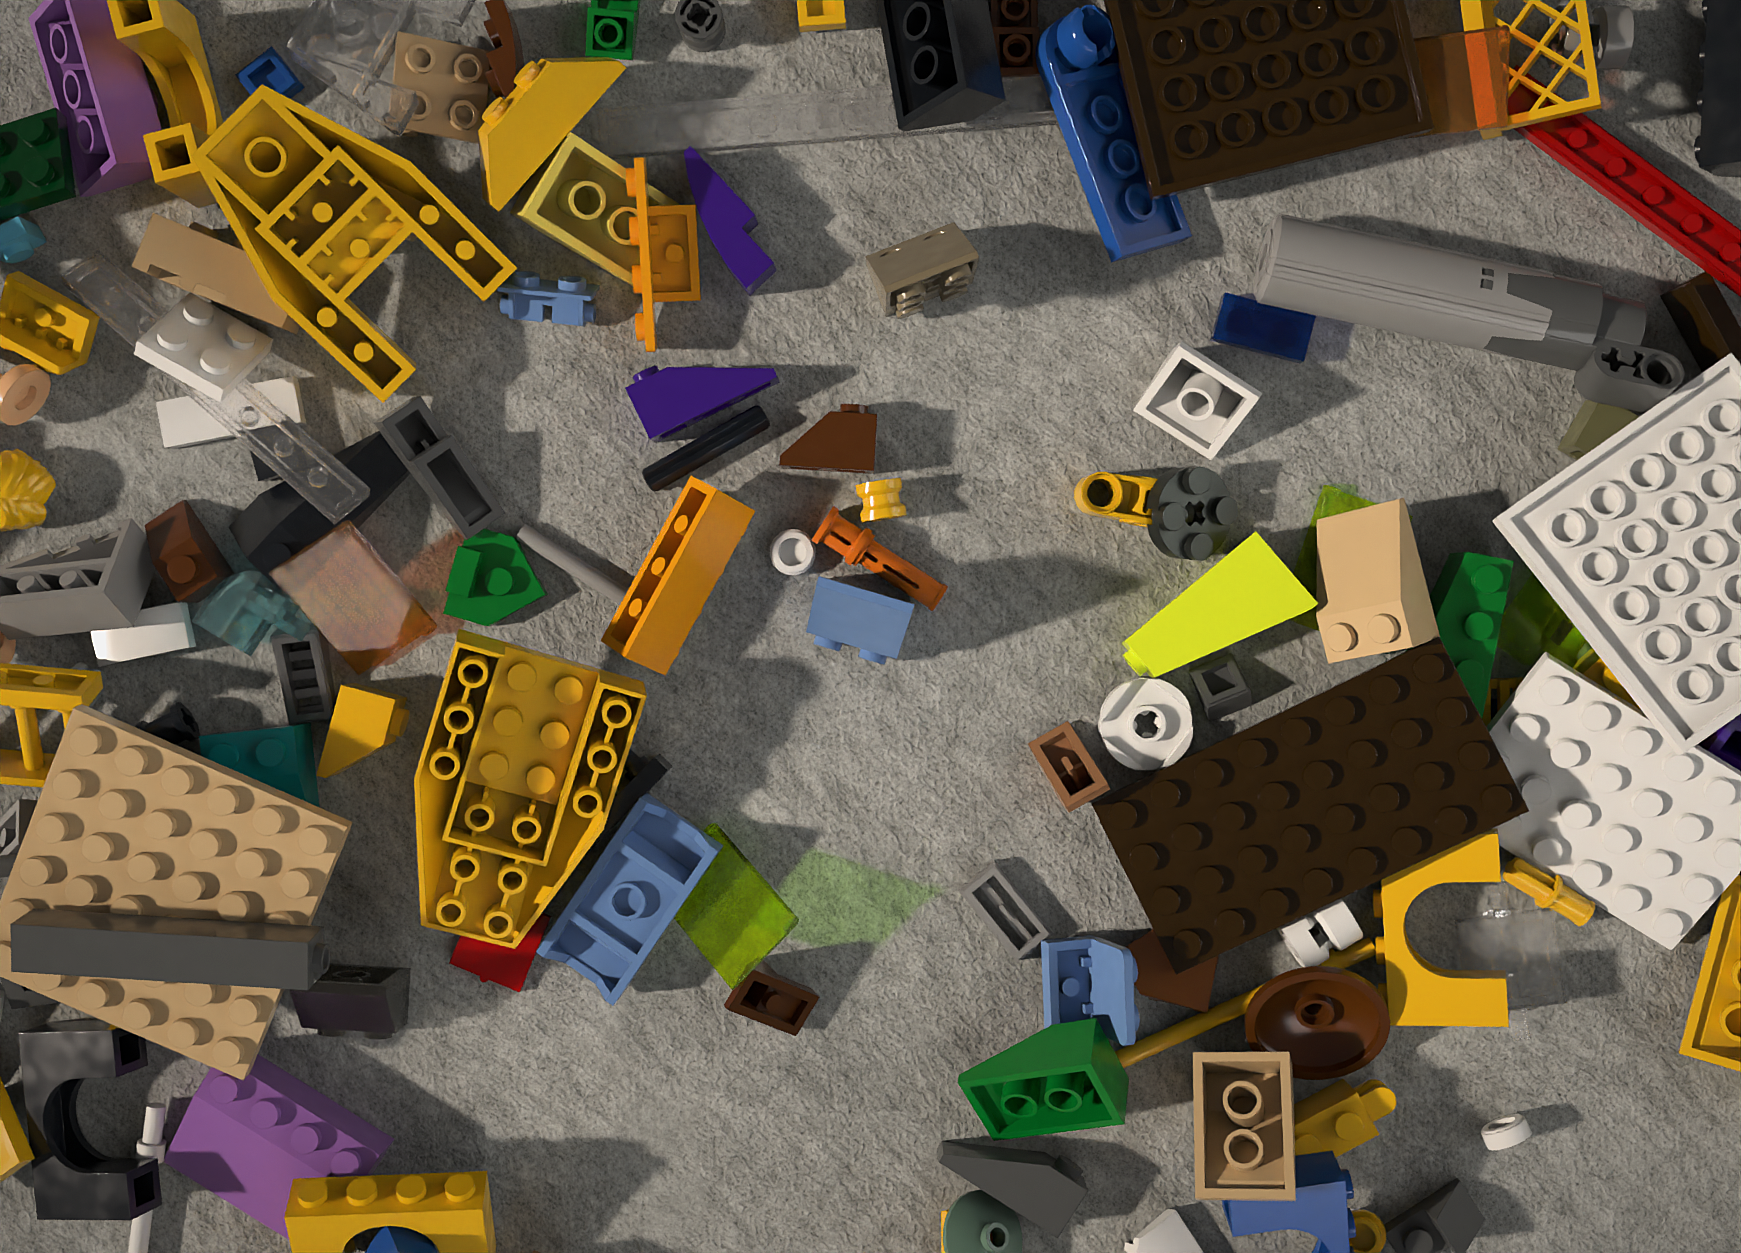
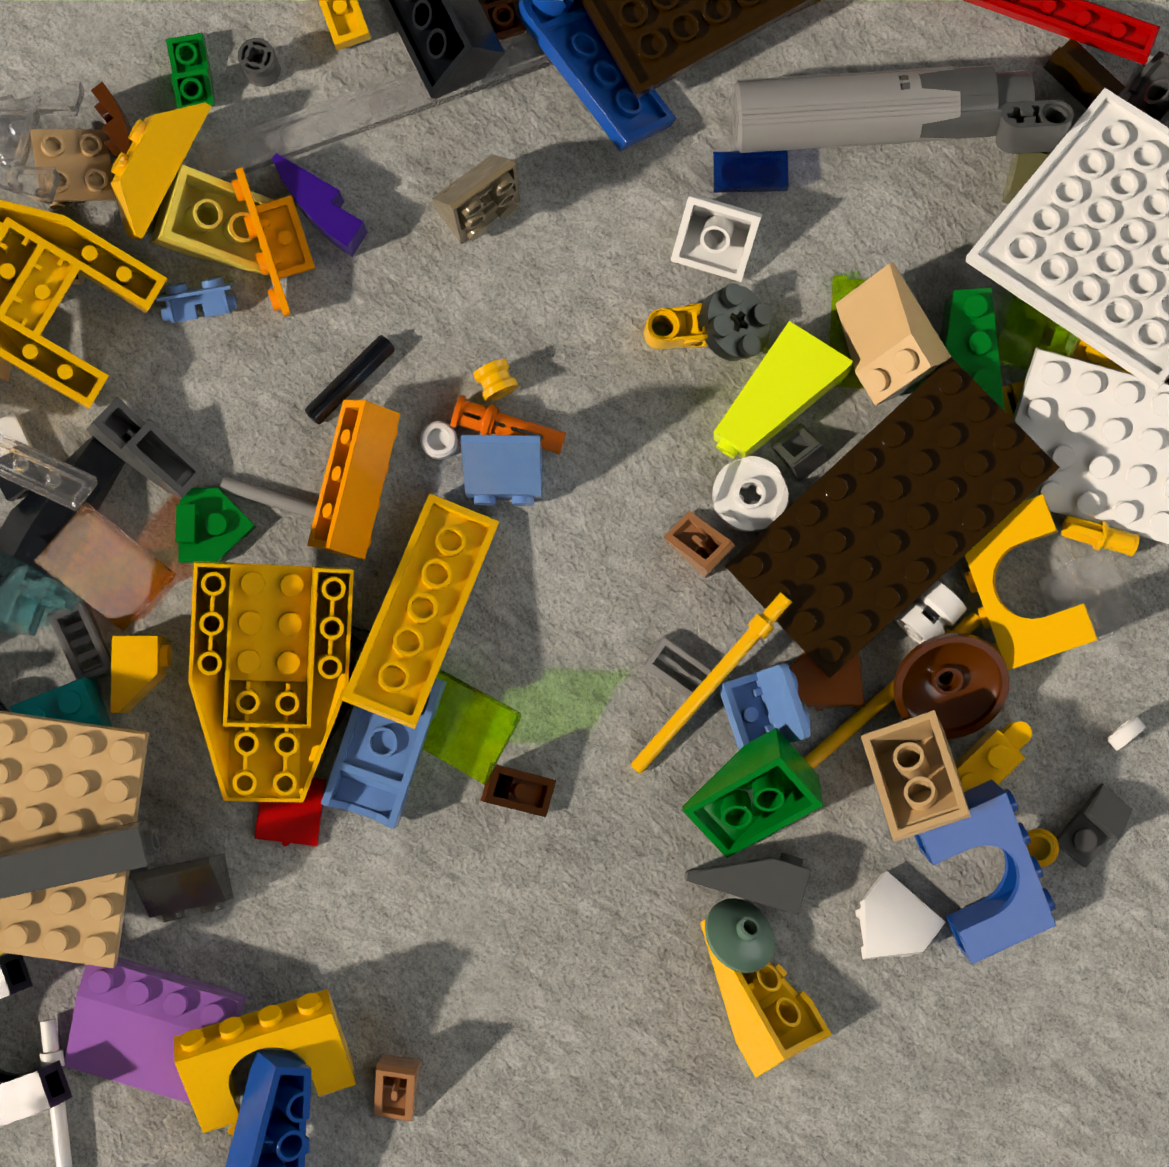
camera: 15 degrees left, 5 degrees down
dark purple slope [625,365,780,443] -> none
reddish brown slope [779,404,877,474] -> none
none -> yellow plate [342,493,500,729]
none -> yellow bar [630,592,792,774]

